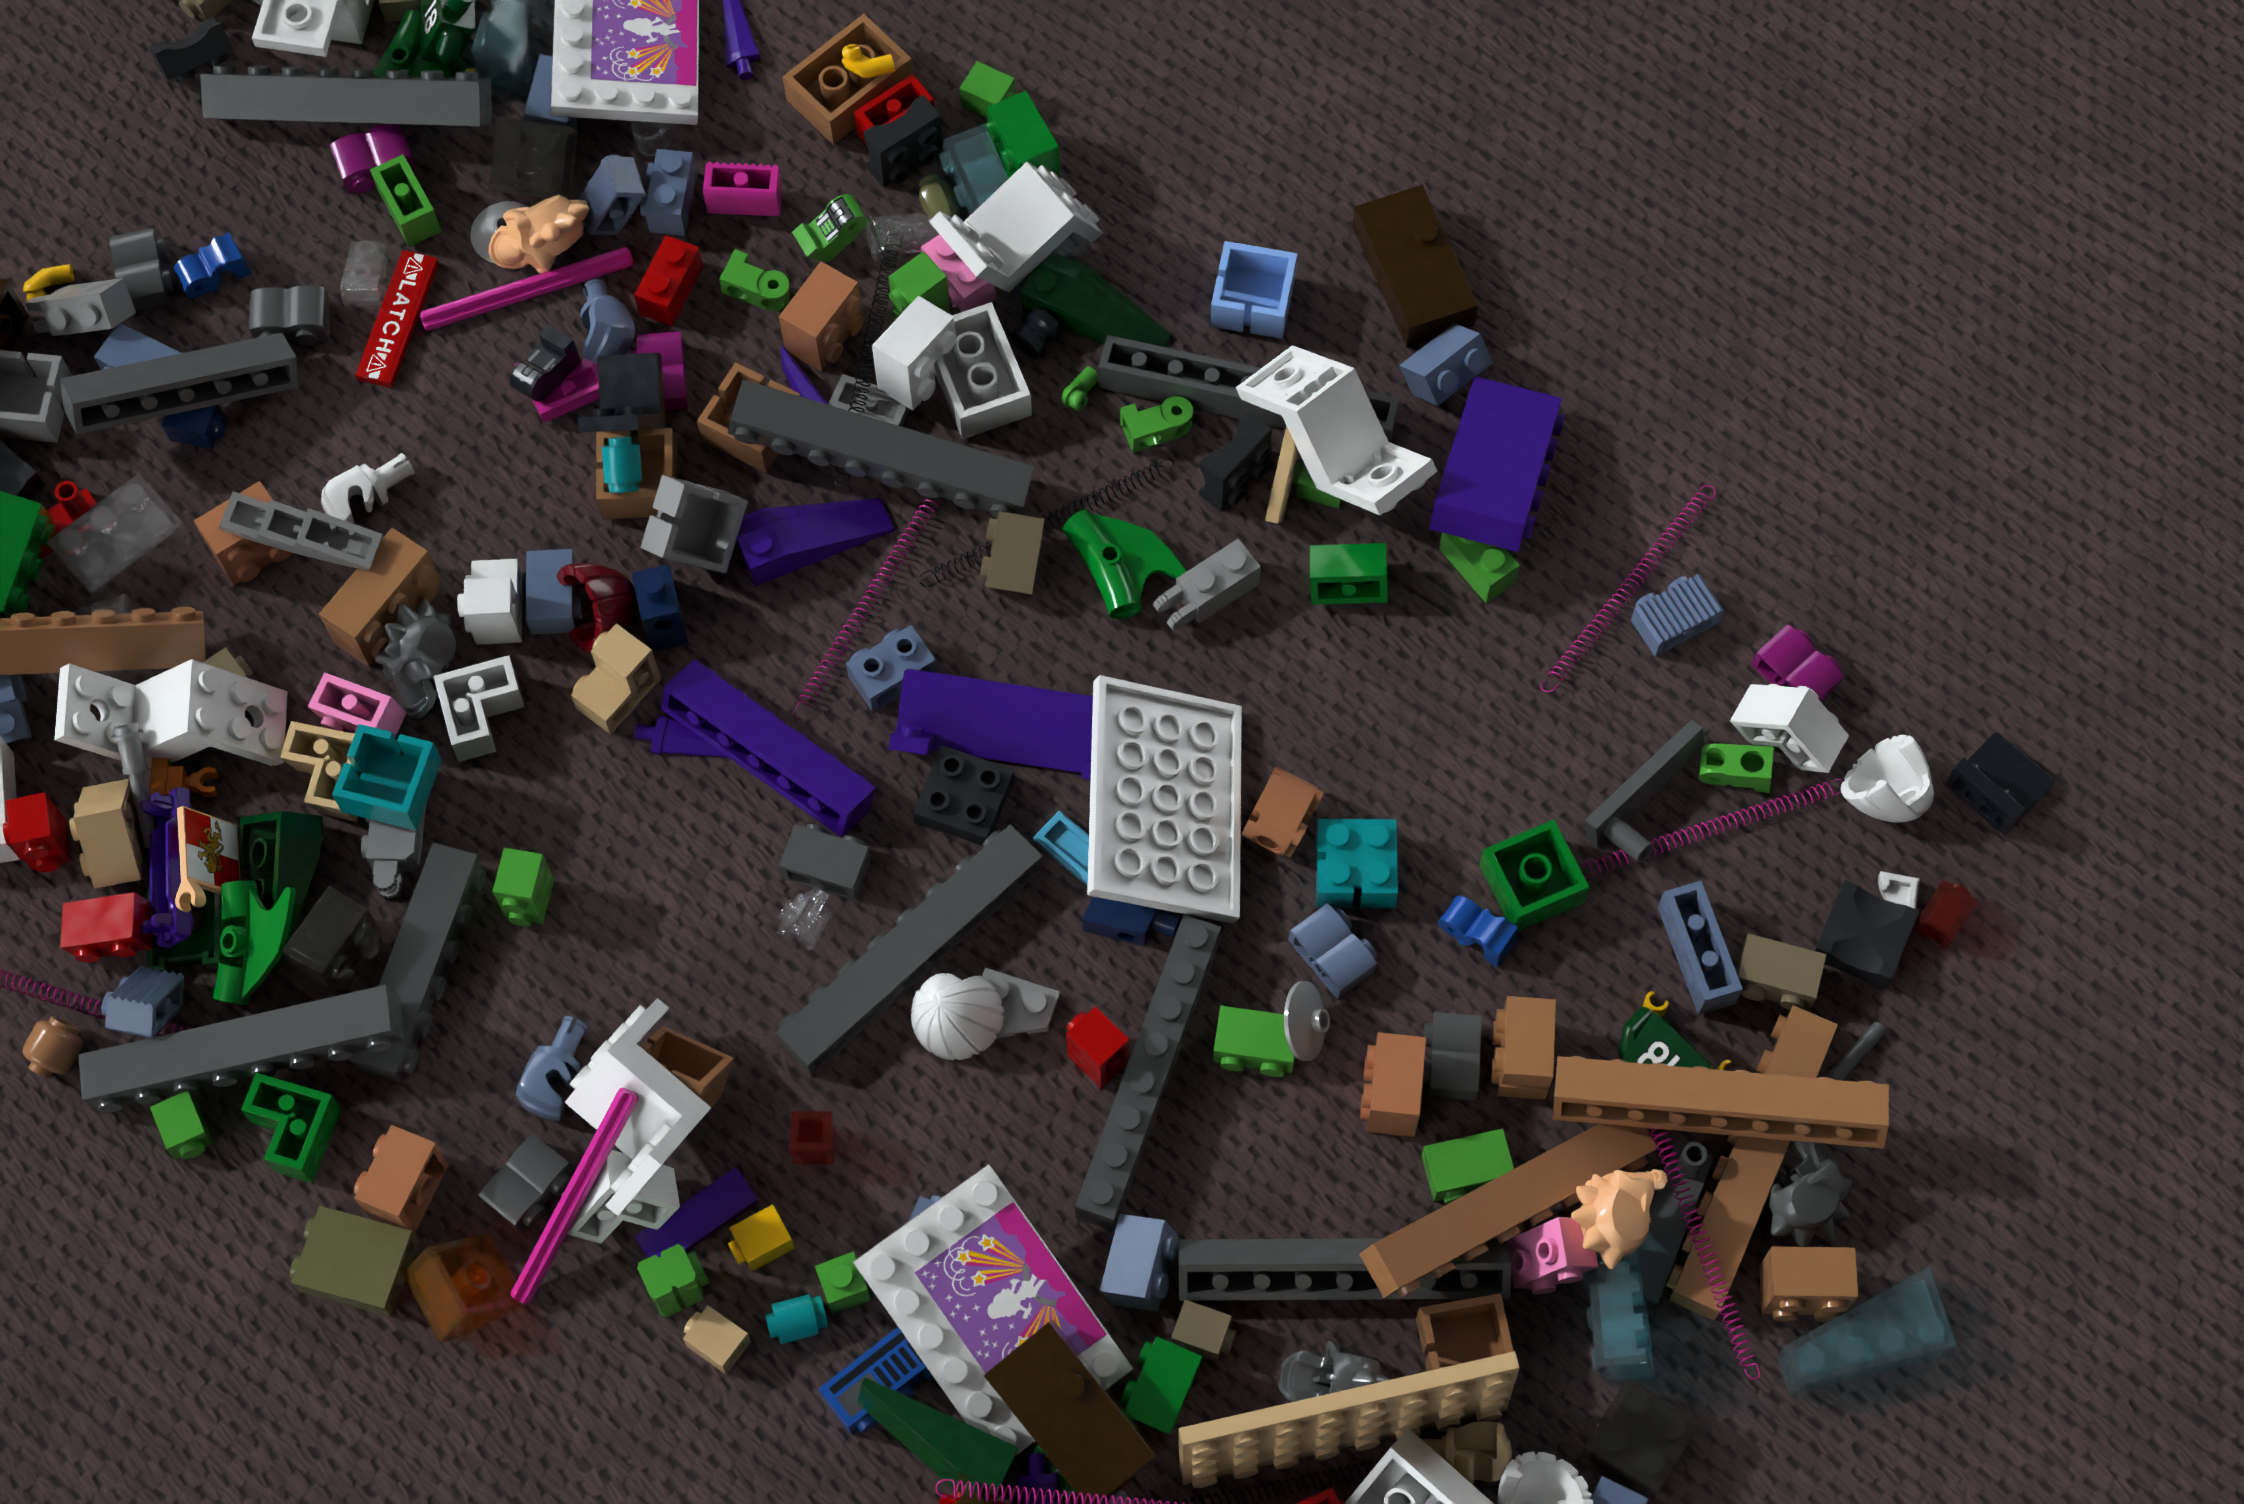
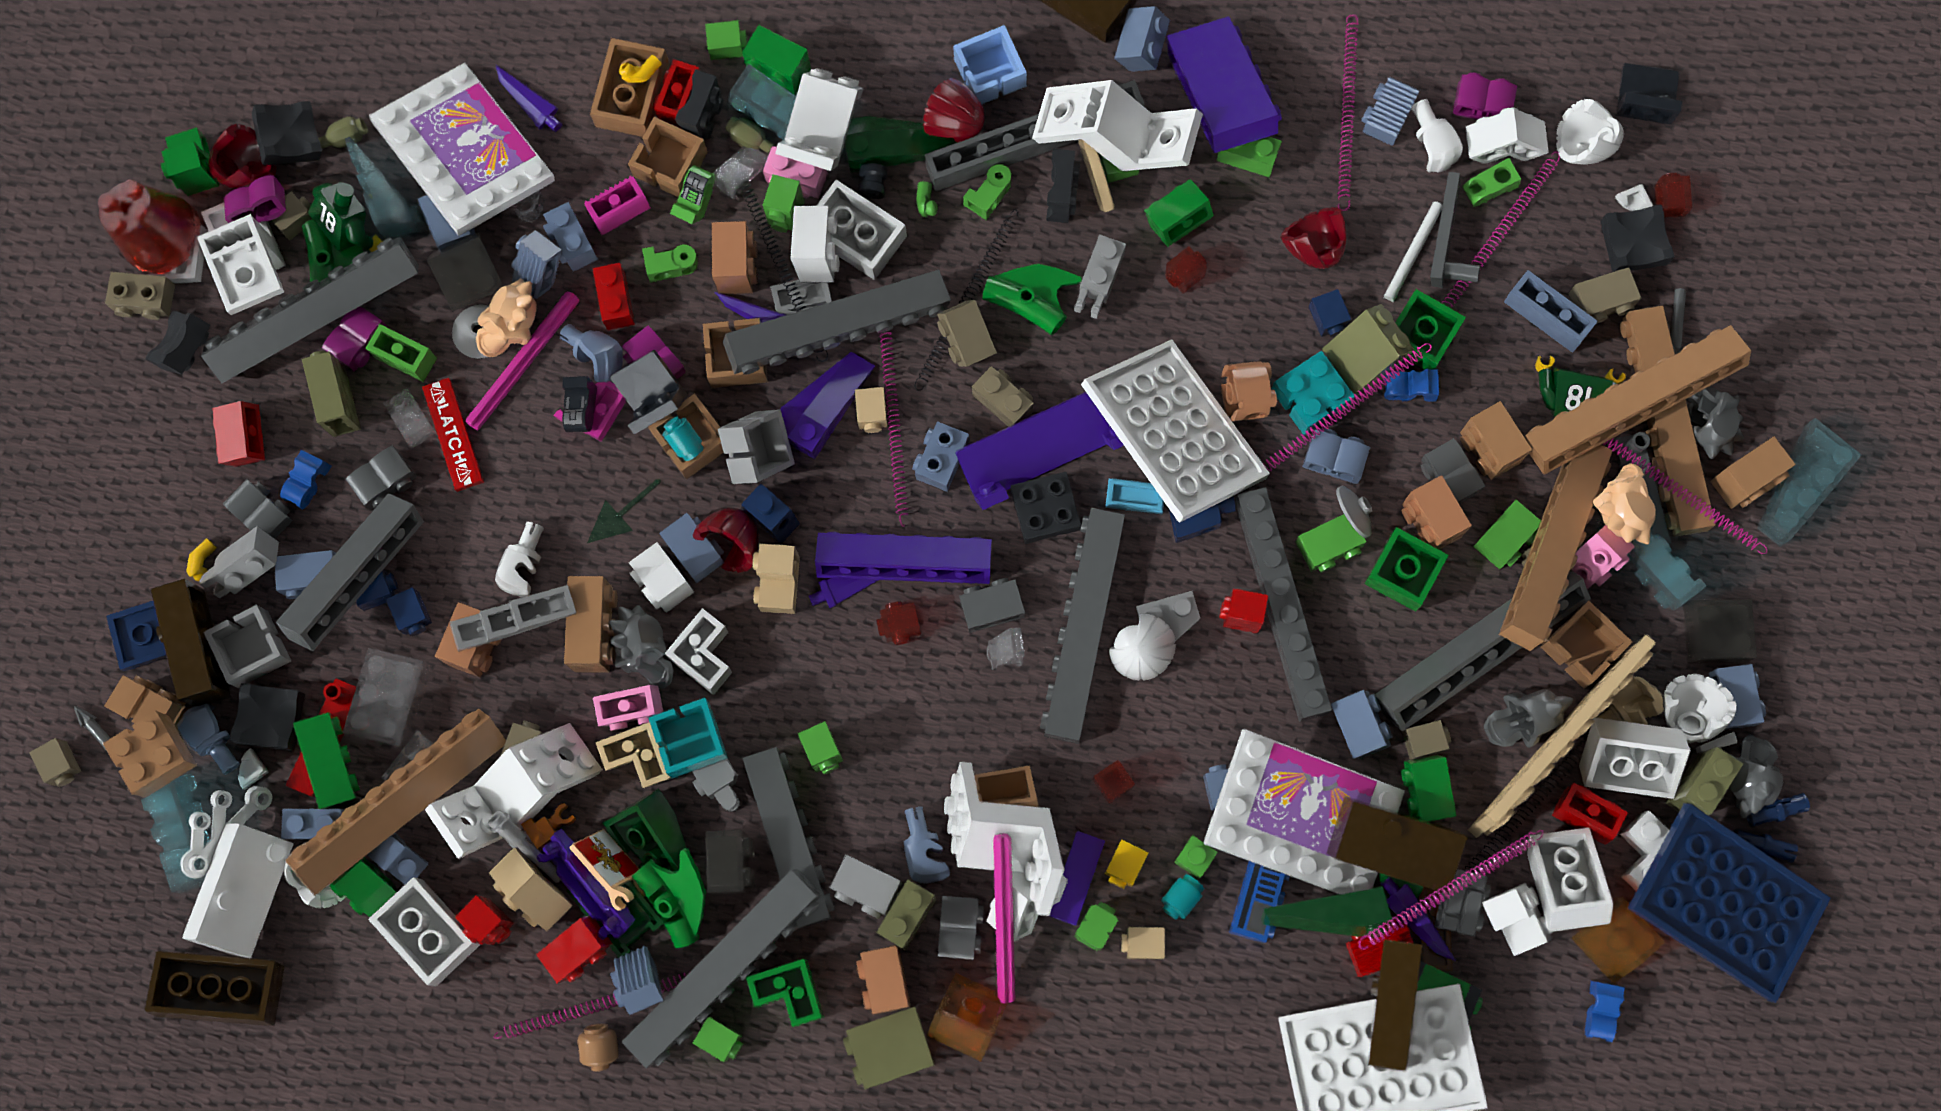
camera: 30 degrees left, 10 degrees up
none -> brick [213,401,265,466]
none -> olive brick [302,351,361,437]
none -> dark blue brick [386,587,432,636]
none -> clear green piece [587,478,661,543]
none -> medium nougat piece [628,117,708,197]
none -> light grey piece [830,855,903,919]
none -> tan brick [855,387,888,433]
none -> clear red brick [876,601,921,645]
none -> olive brick [876,880,936,951]
none -> dark red hair [923,78,985,142]
none -> dark tan brick [972,366,1034,427]
none -> clear red brick [1165,246,1207,294]
none -> dark pink piece [1263,343,1432,471]
none -> dark red hair [1280,207,1346,269]
none -> dark blue brick [1309,289,1351,338]
none -> olive brick [1322,304,1415,394]
none -> green brick [1364,527,1448,612]
none -> white bar [1384,202,1443,302]
none -> white piece [1411,99,1462,172]

